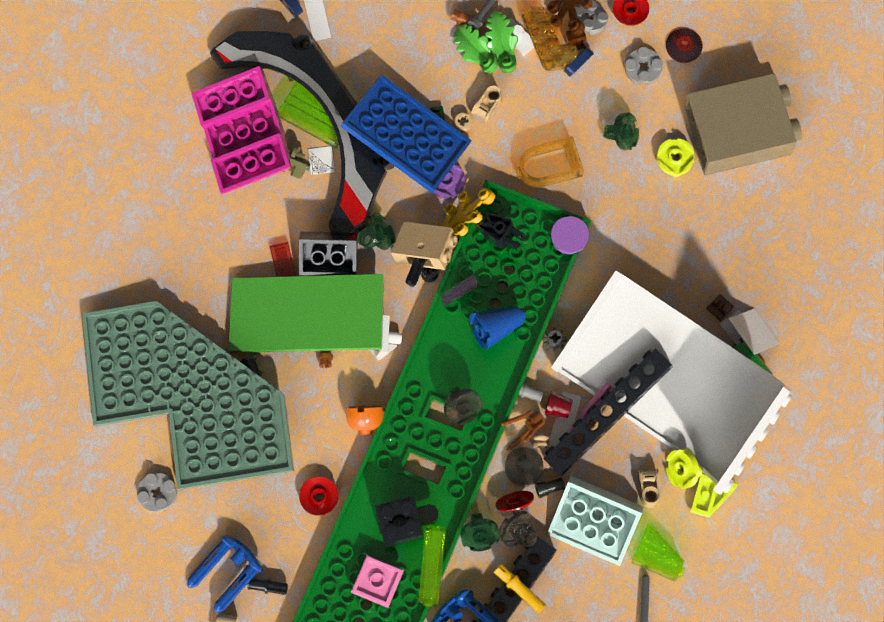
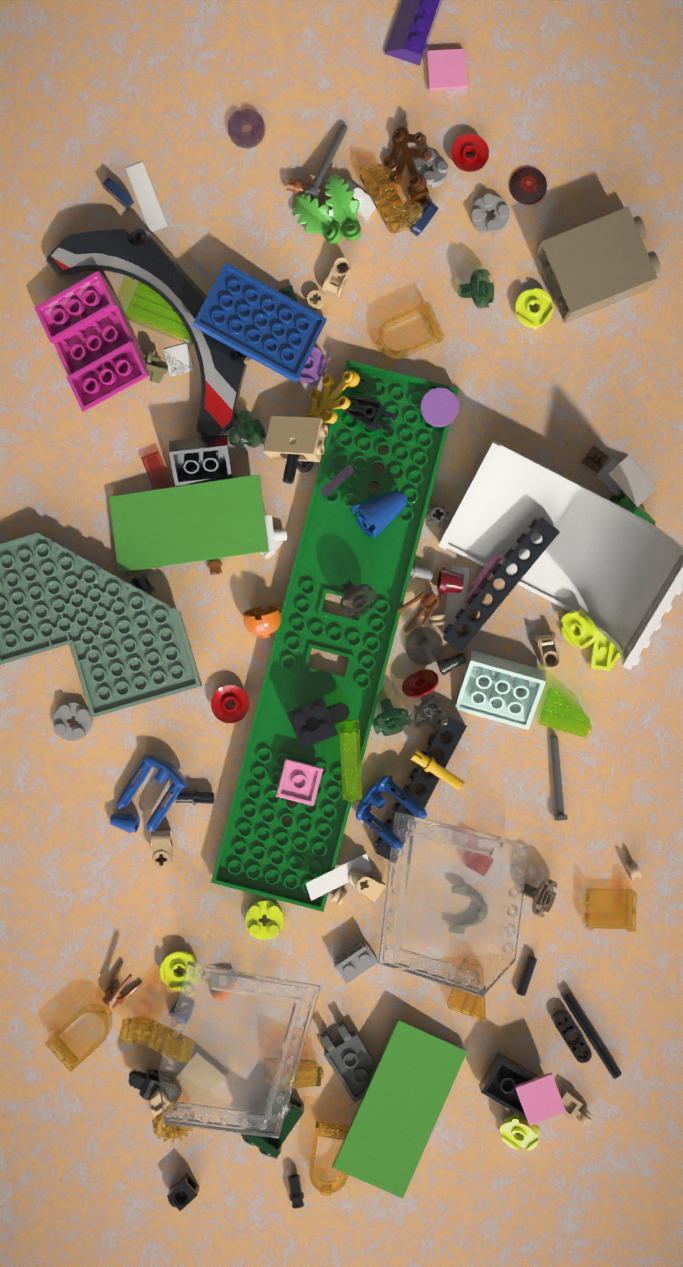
camera: 10 degrees left, 15 degrees up
none -> blue cone [110,814,140,833]

